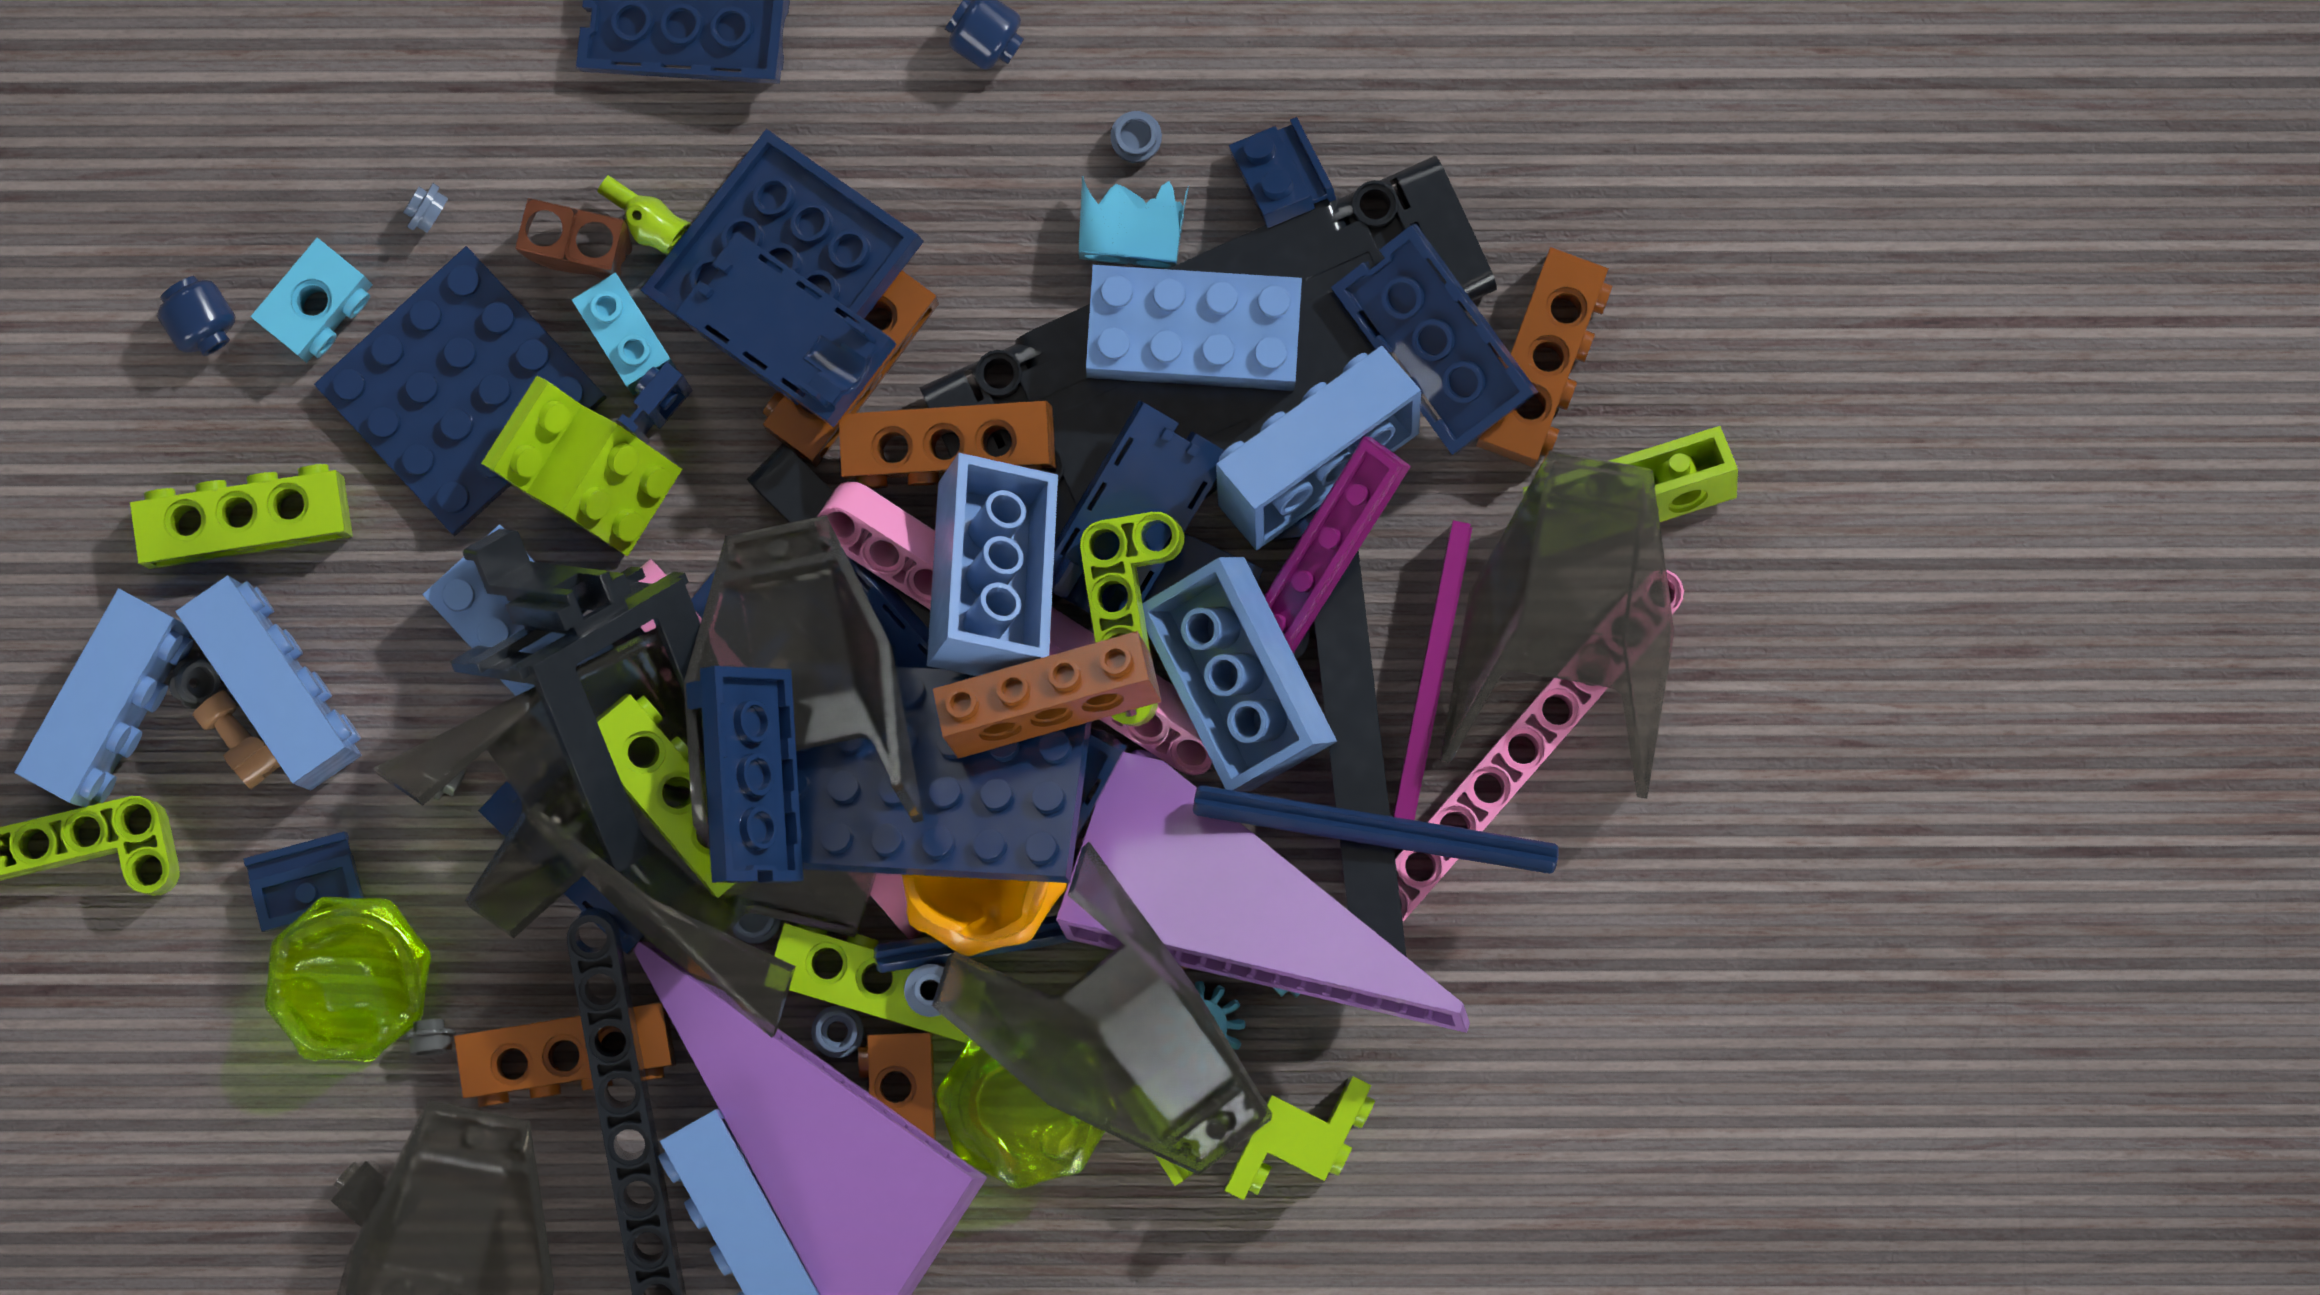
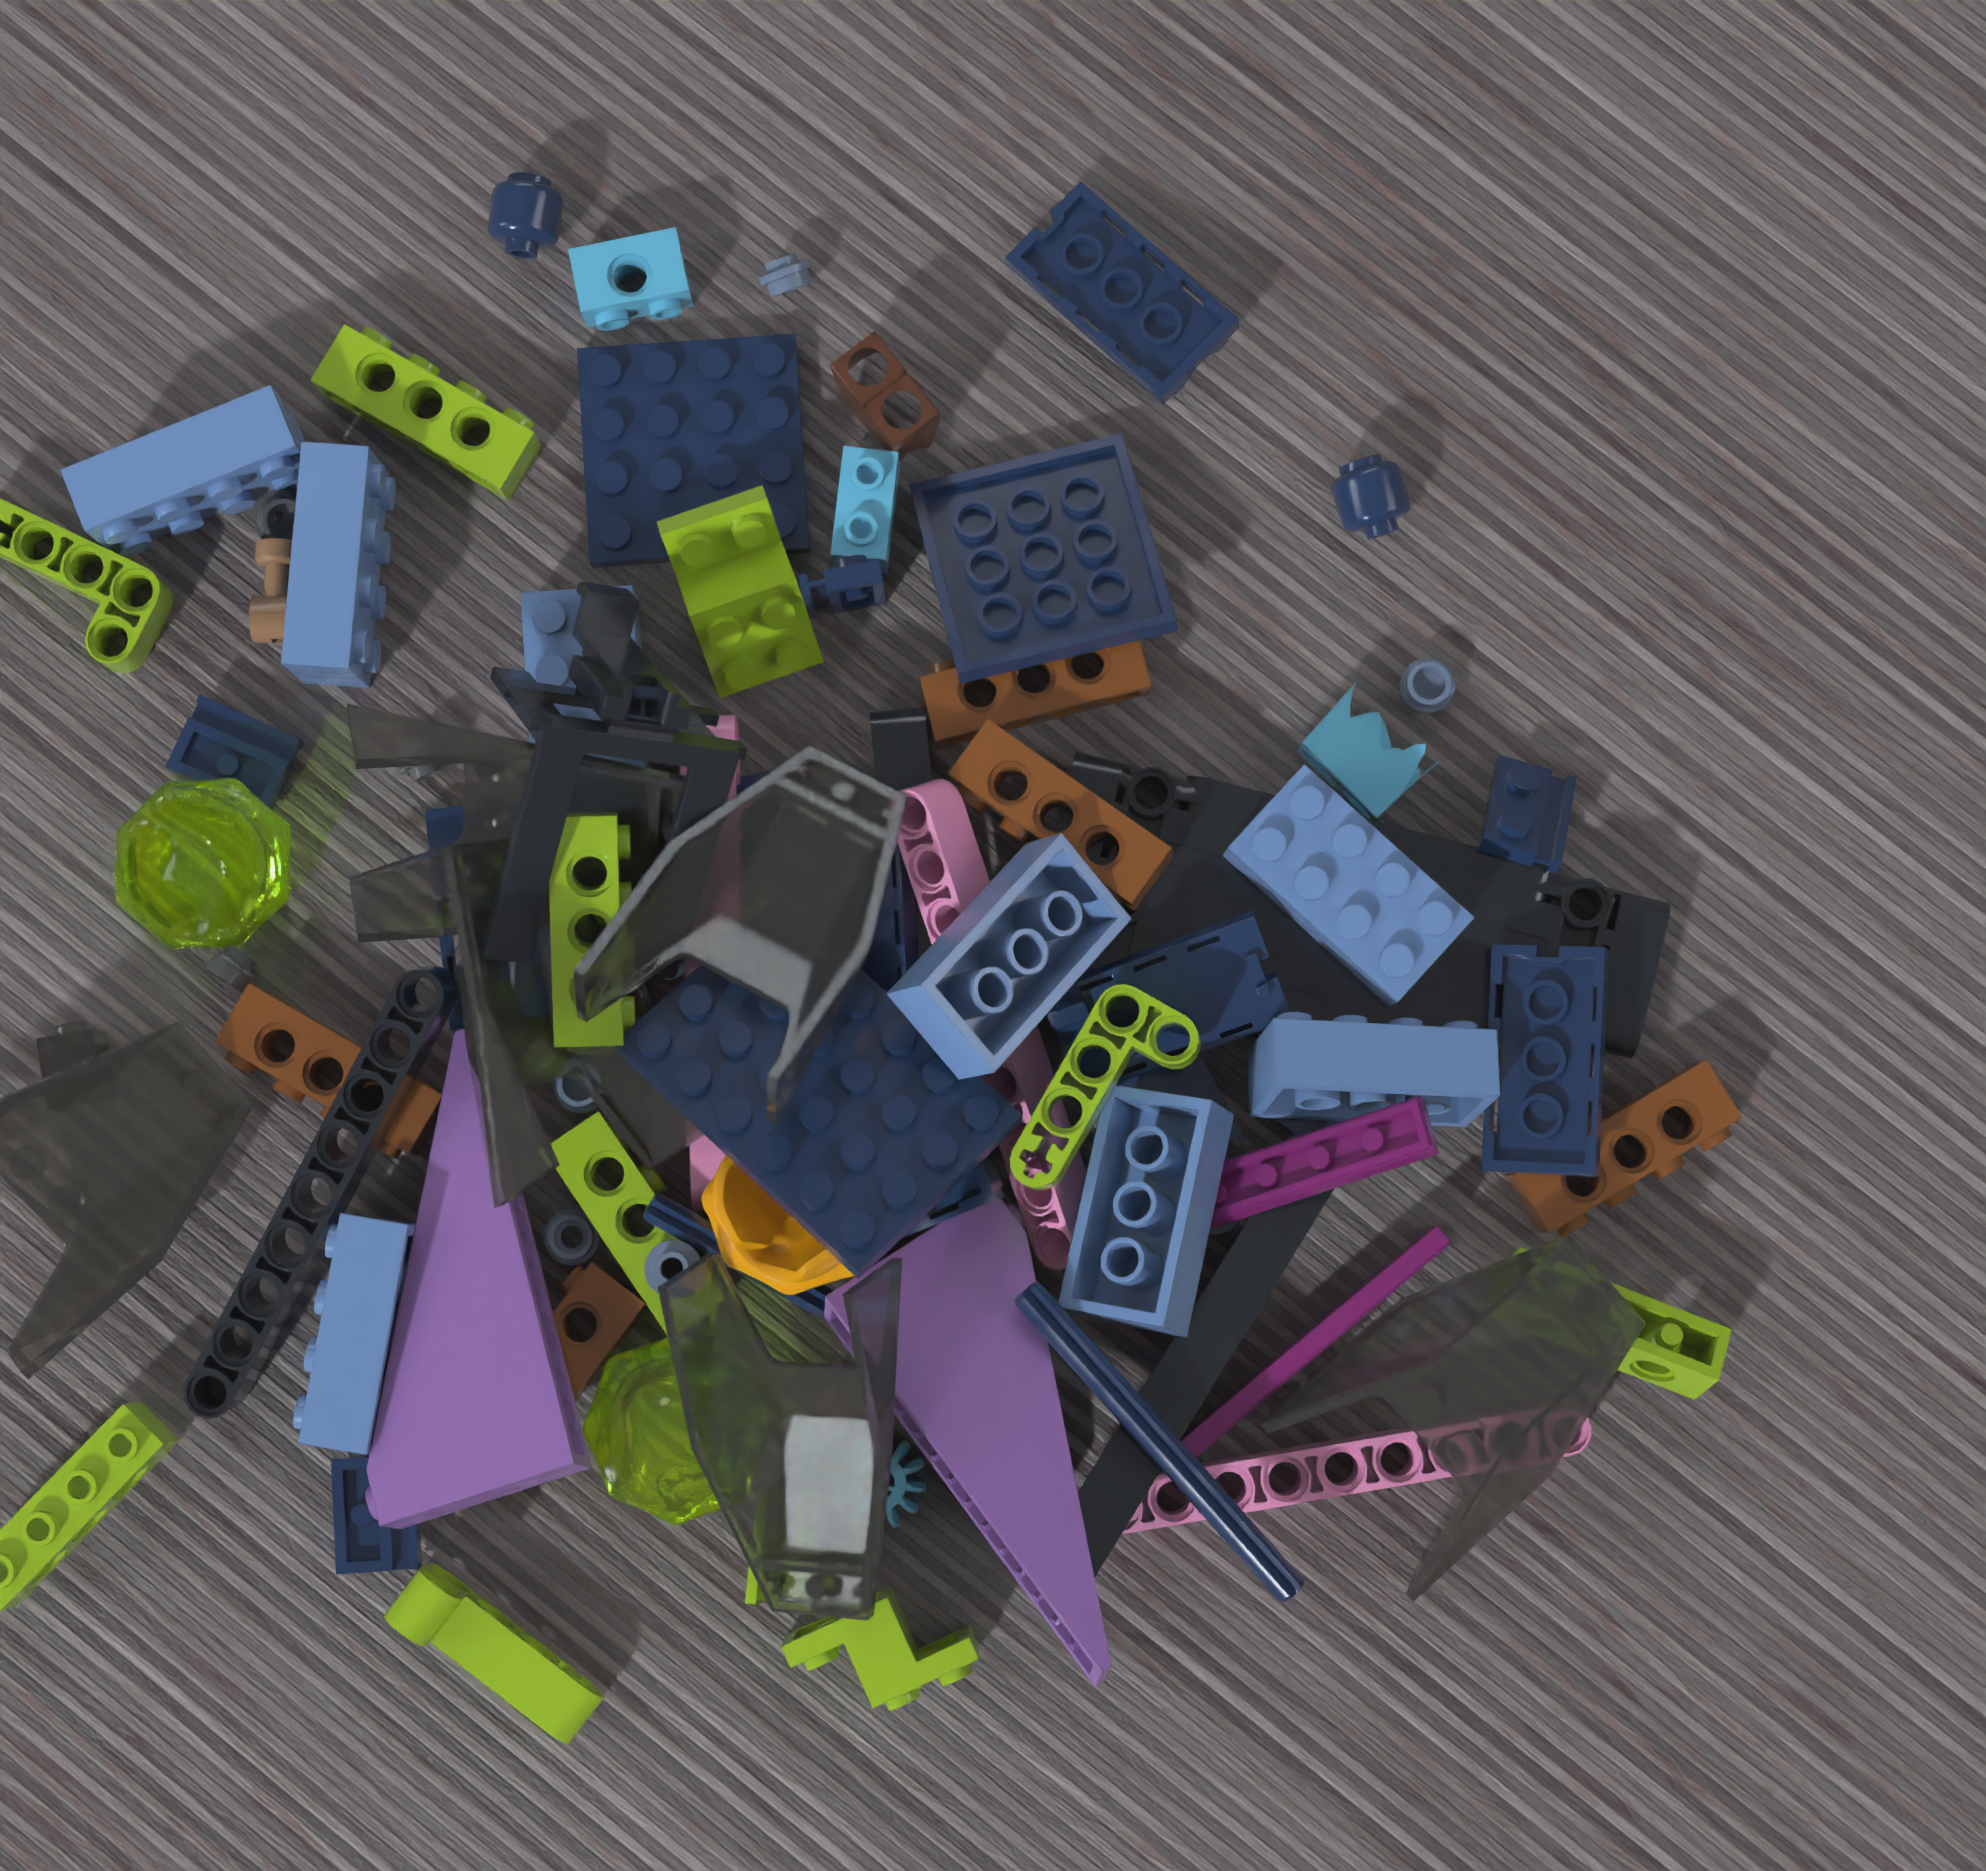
camera: 35 degrees right, 0 degrees up
lime piece [597,175,691,255] -> none
dark blue piece [674,232,897,428] -> none
dark blue piece [686,666,804,883] -> none
dark orange brick [933,631,1162,759] -> none

